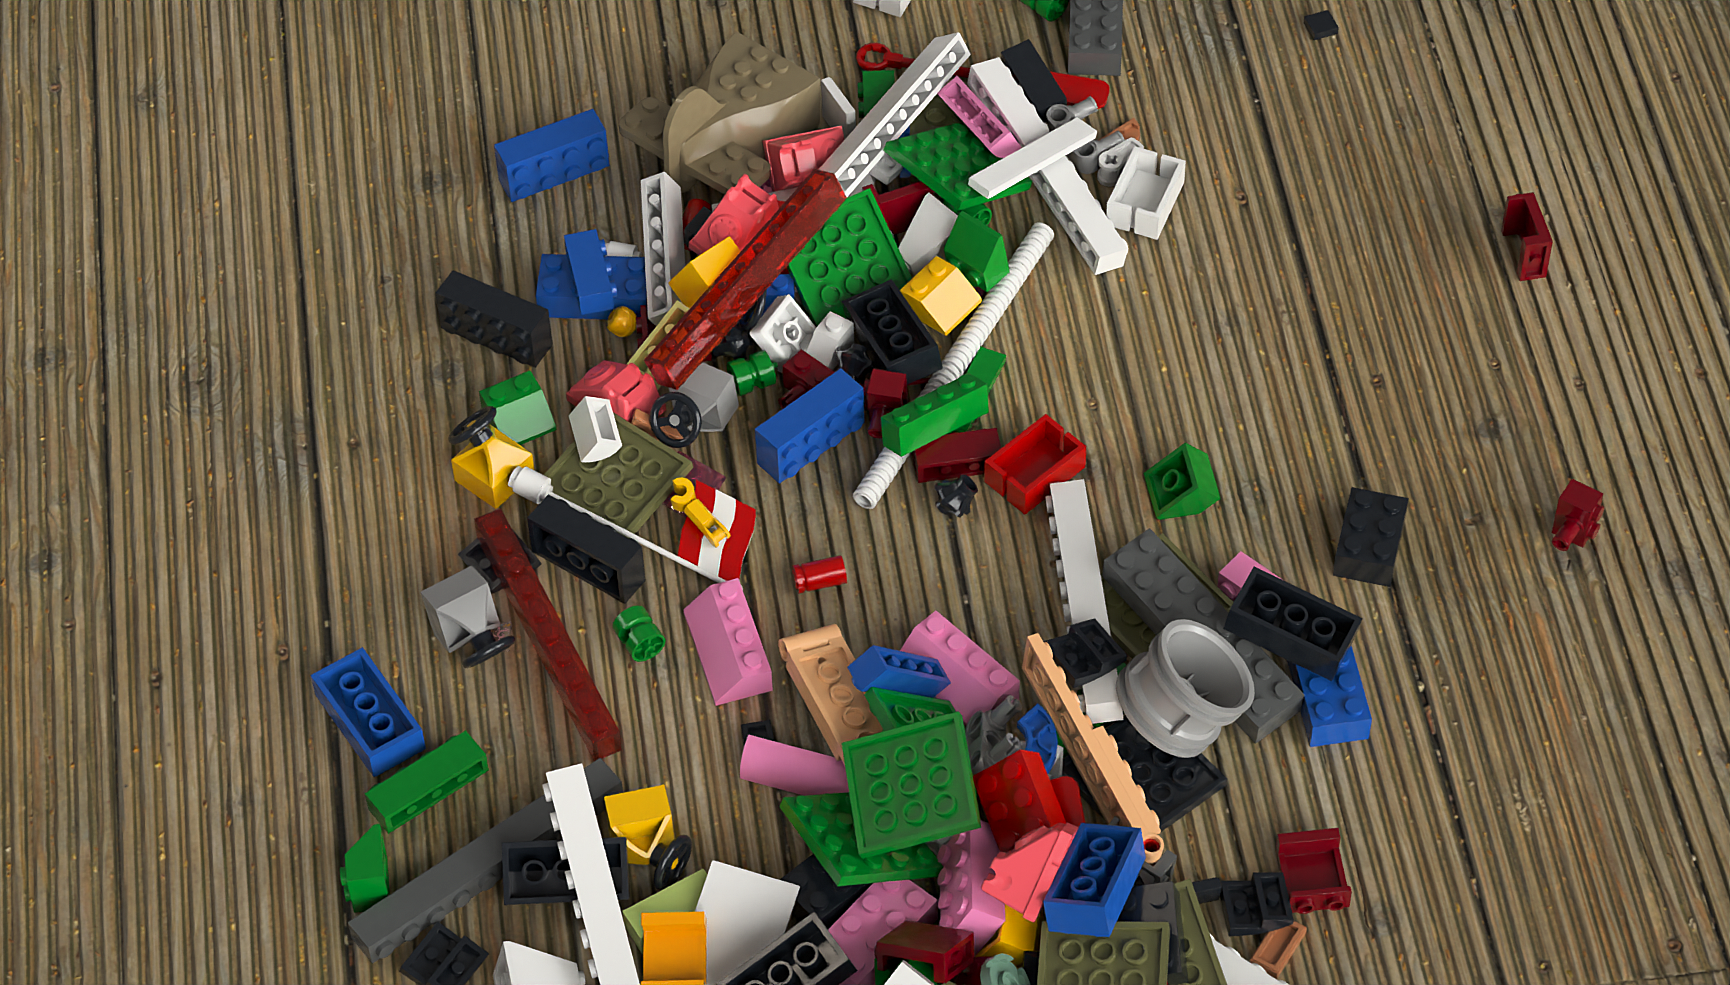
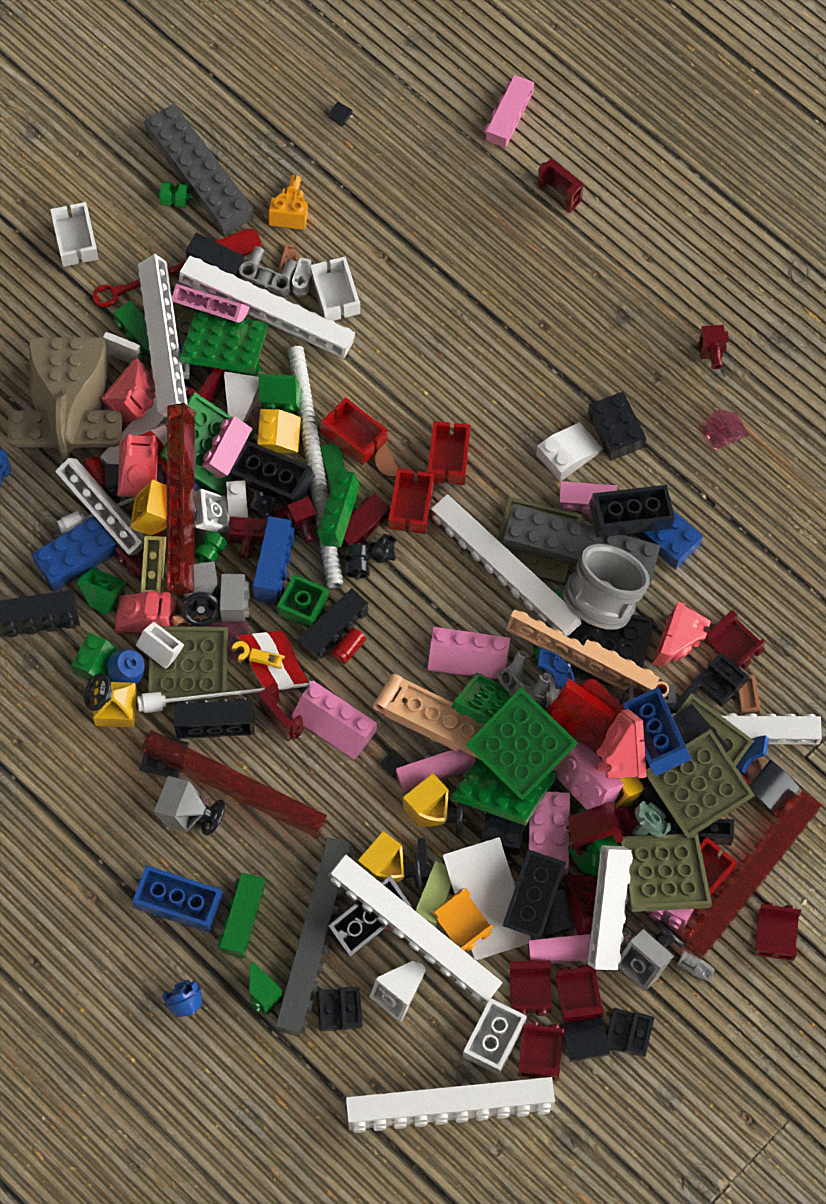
camera: 40 degrees left, 15 degrees up
blue brick [564,229,618,315] -> none
yellow piece [607,306,637,337] -> none
green wheel [612,605,666,662] -> none
blue brick [847,645,951,698] -> none
white tile [968,117,1097,199] -> none
black slope [1043,618,1127,688] -> none
green slope [1143,443,1221,520] -> none
none -> green slope [77,567,127,614]
none -> blue cone [108,649,145,684]
none -> blue cone [162,979,203,1017]
none -> bright pink brick [202,416,252,478]
none -> light grey brick [220,574,250,624]
none -> dark red panel [258,683,303,741]
none -> light orange brick [269,175,308,230]
none -> green brick [277,574,329,628]
none -> black brick [298,588,368,661]
none -> red piece [320,397,388,465]
none -> black wheel [345,543,370,580]
none -> nougat tile [375,444,398,479]
none -> yellow piece [403,773,464,836]
none -> black tile [417,838,429,882]
none -> red piece [428,421,471,485]
none -> bright pink brick [484,75,534,148]
none -> white slope [536,422,603,482]
none -> coral piece [652,601,711,667]
none -> clear pink slope [704,409,749,451]

